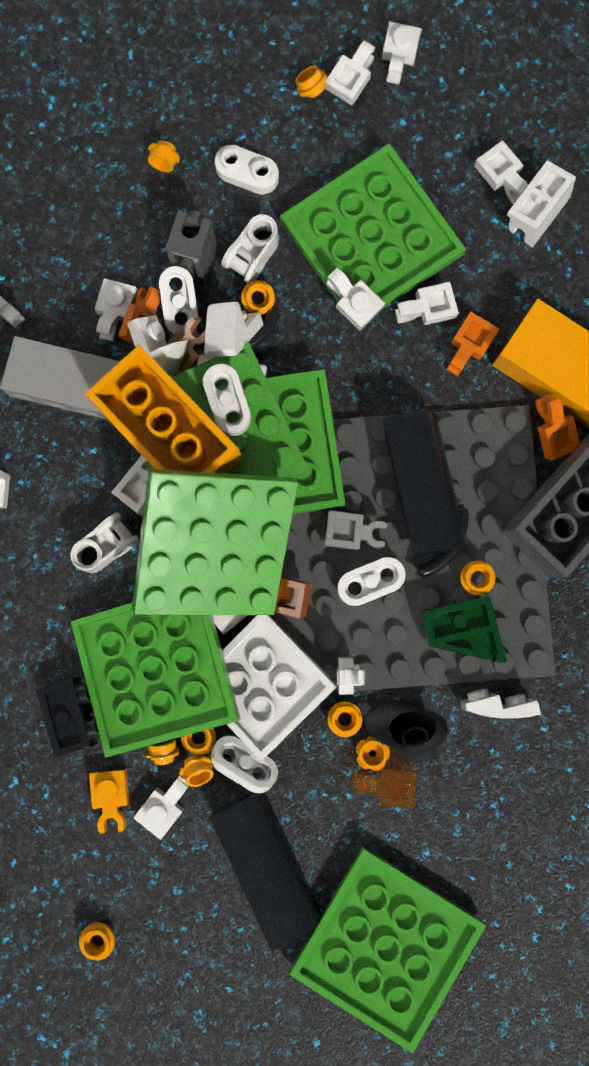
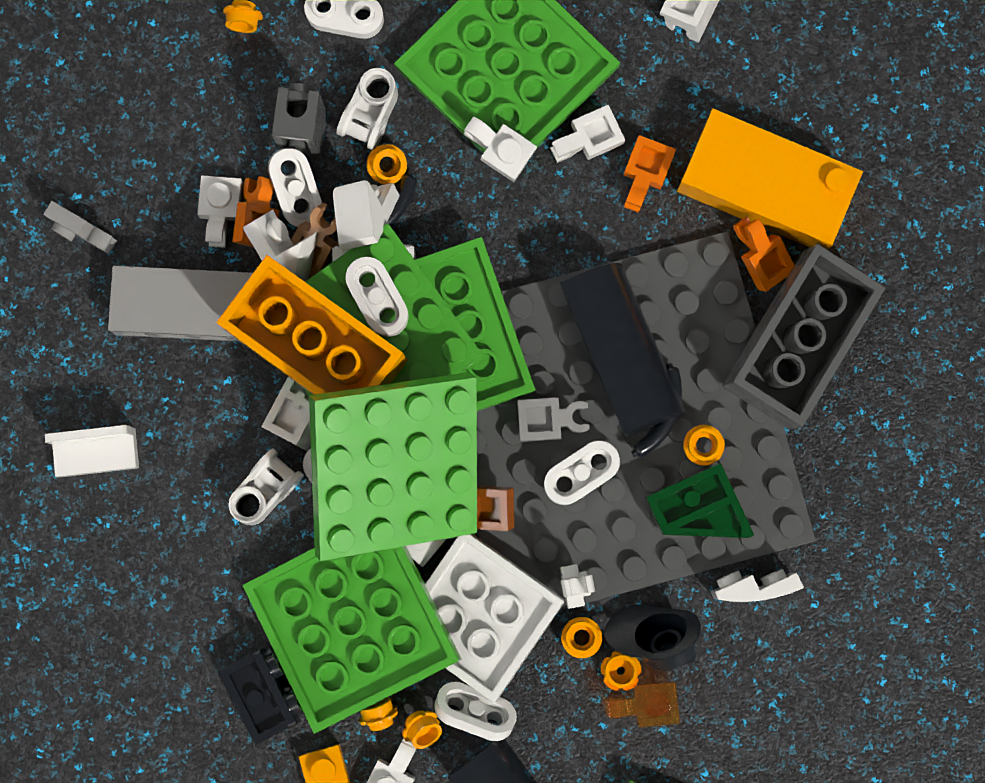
camera: 10 degrees left, 0 degrees up
light orange plate [181,728,216,755] -> none

